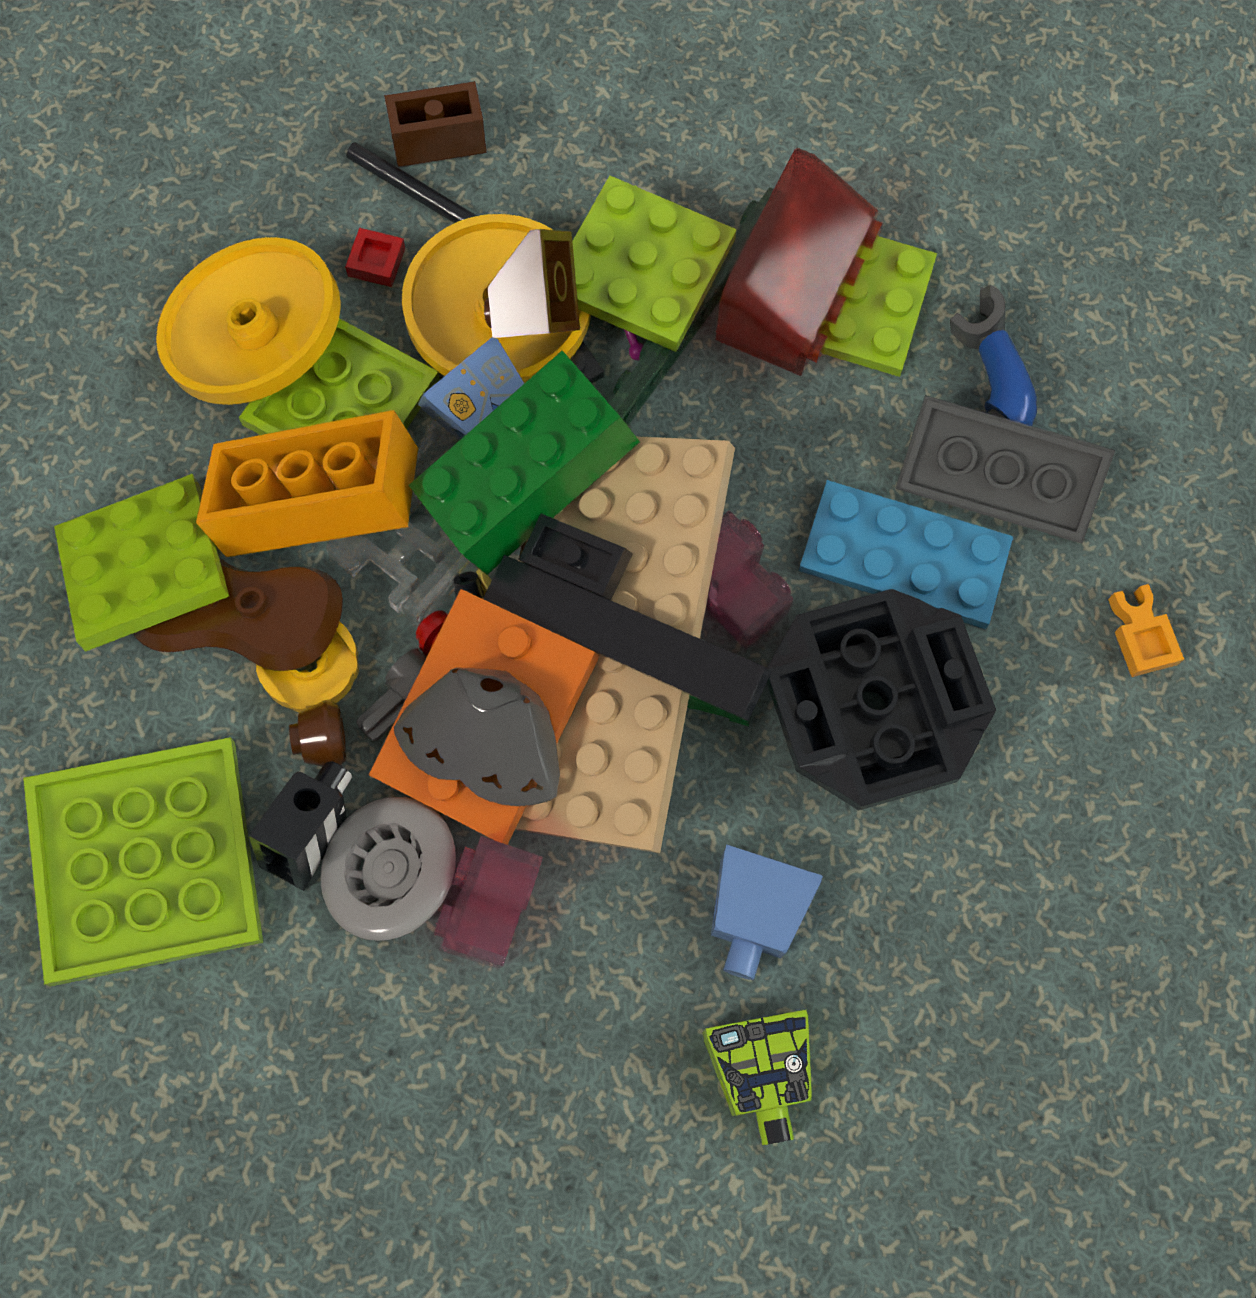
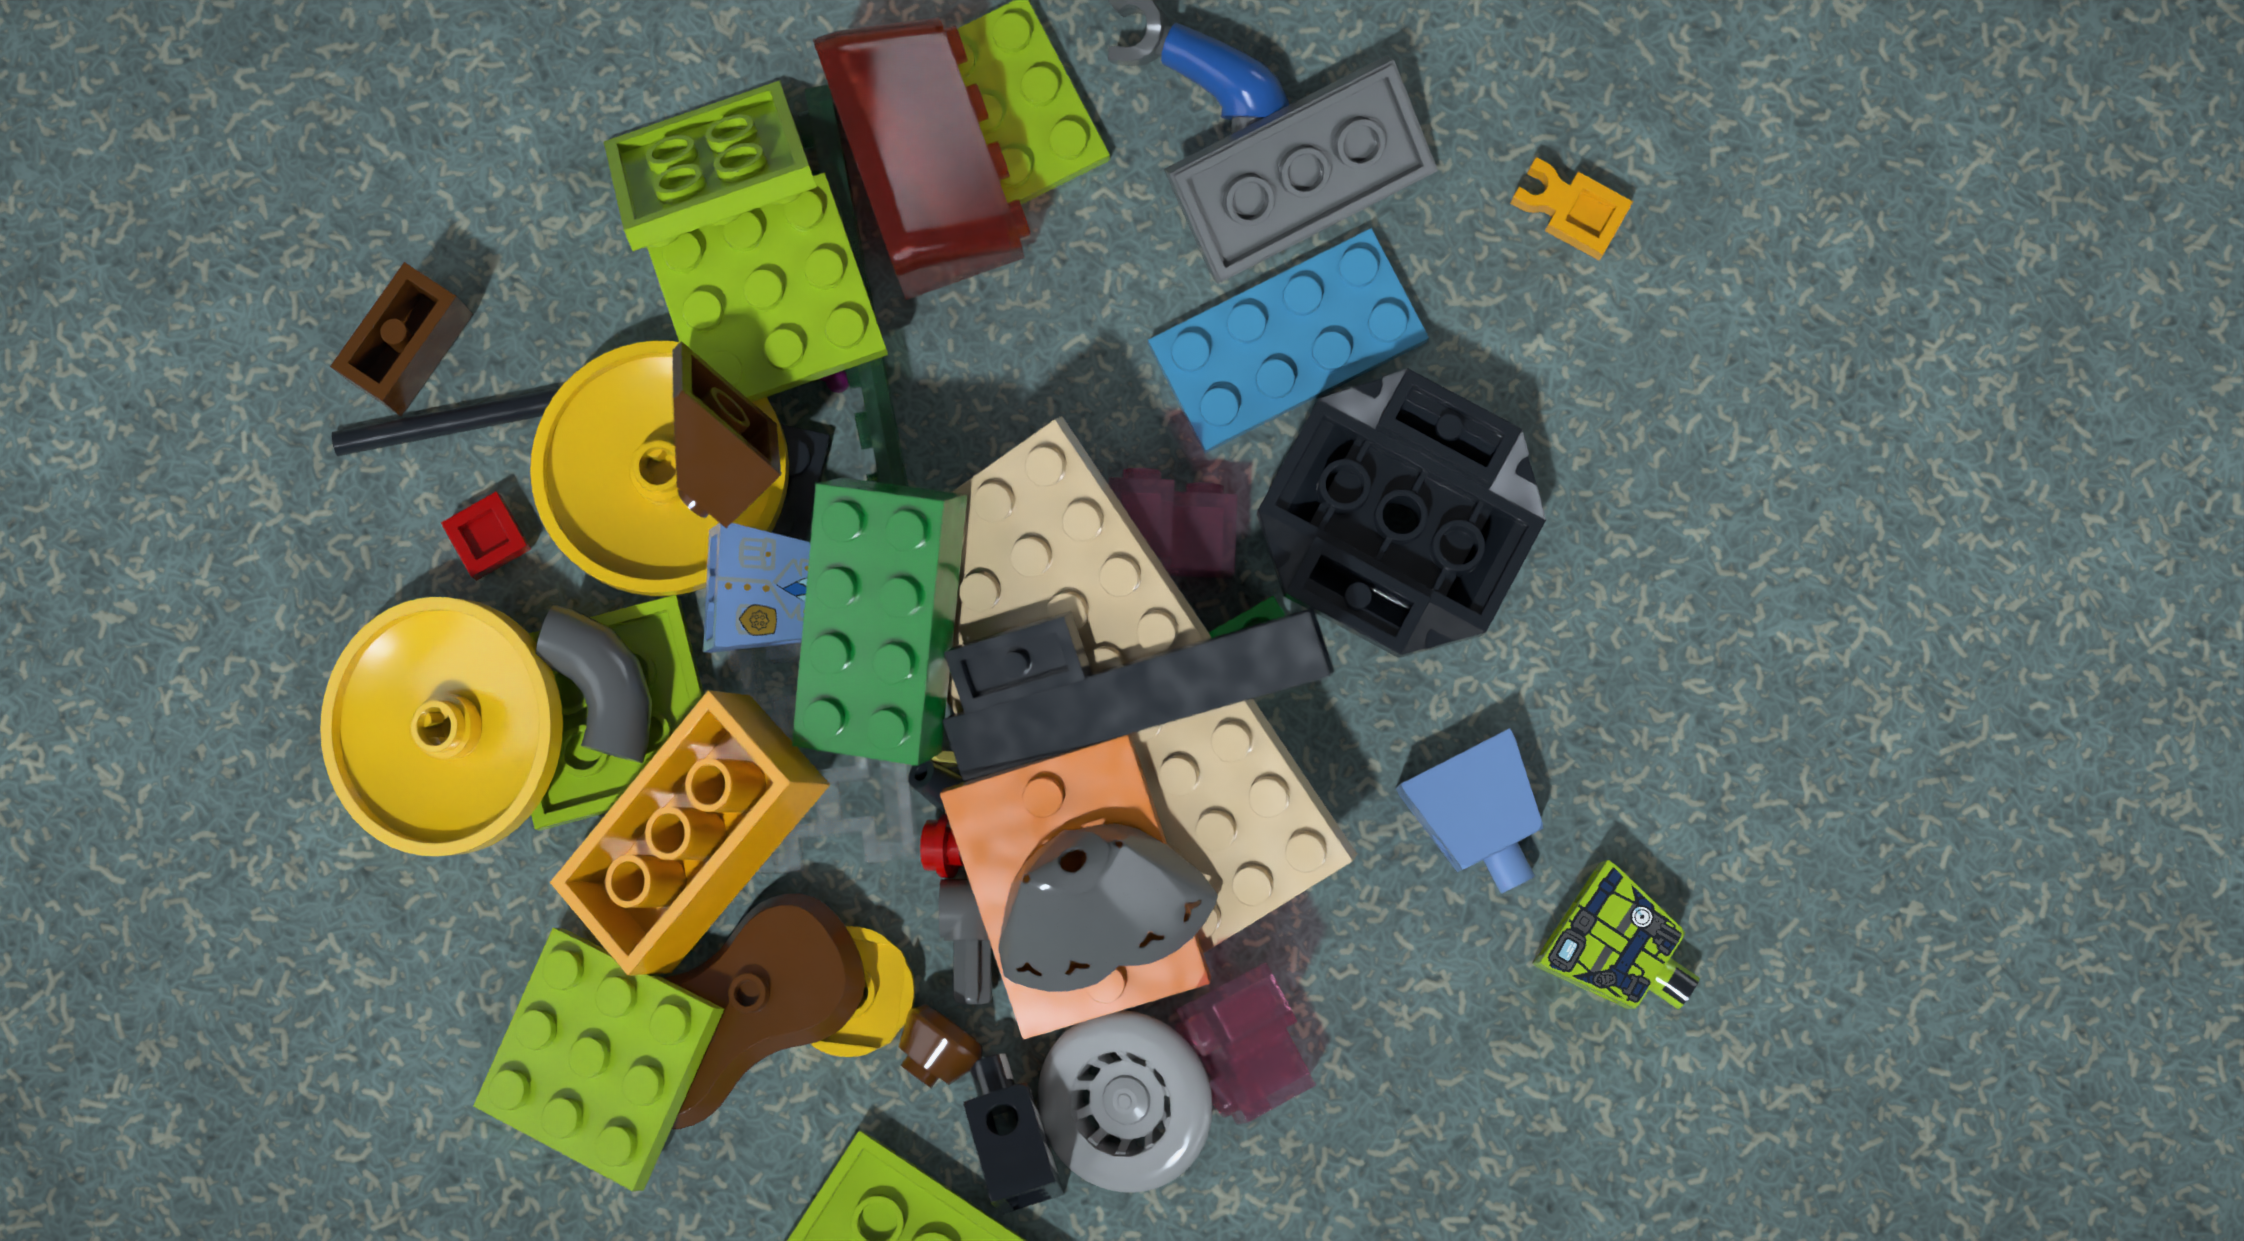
camera: 40 degrees left, 10 degrees up
none -> dark grey cylinder [536,605,653,764]
none -> lime plate [603,80,817,252]

